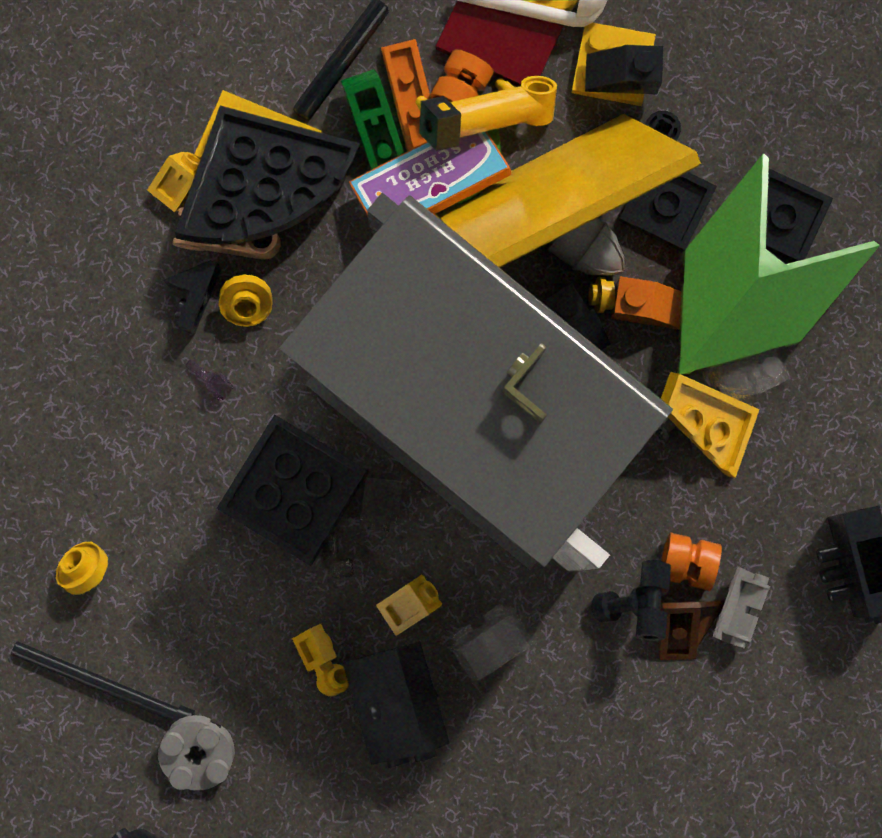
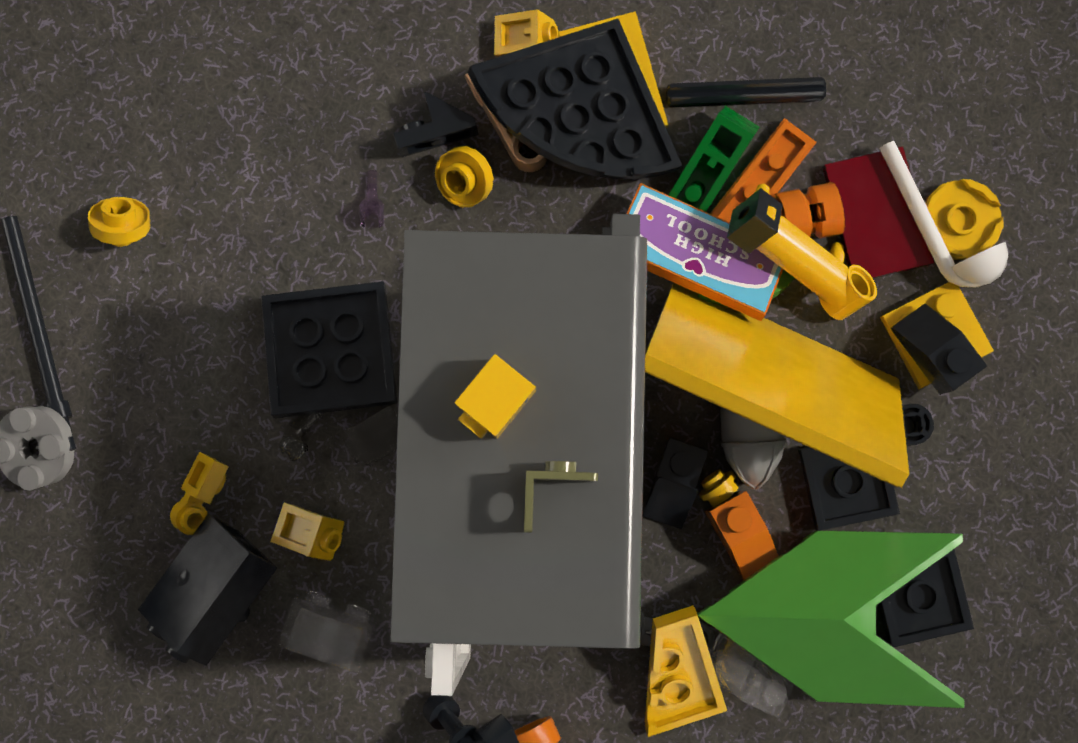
camera: 50 degrees right, 0 degrees up
none -> yellow brick [455,354,536,439]

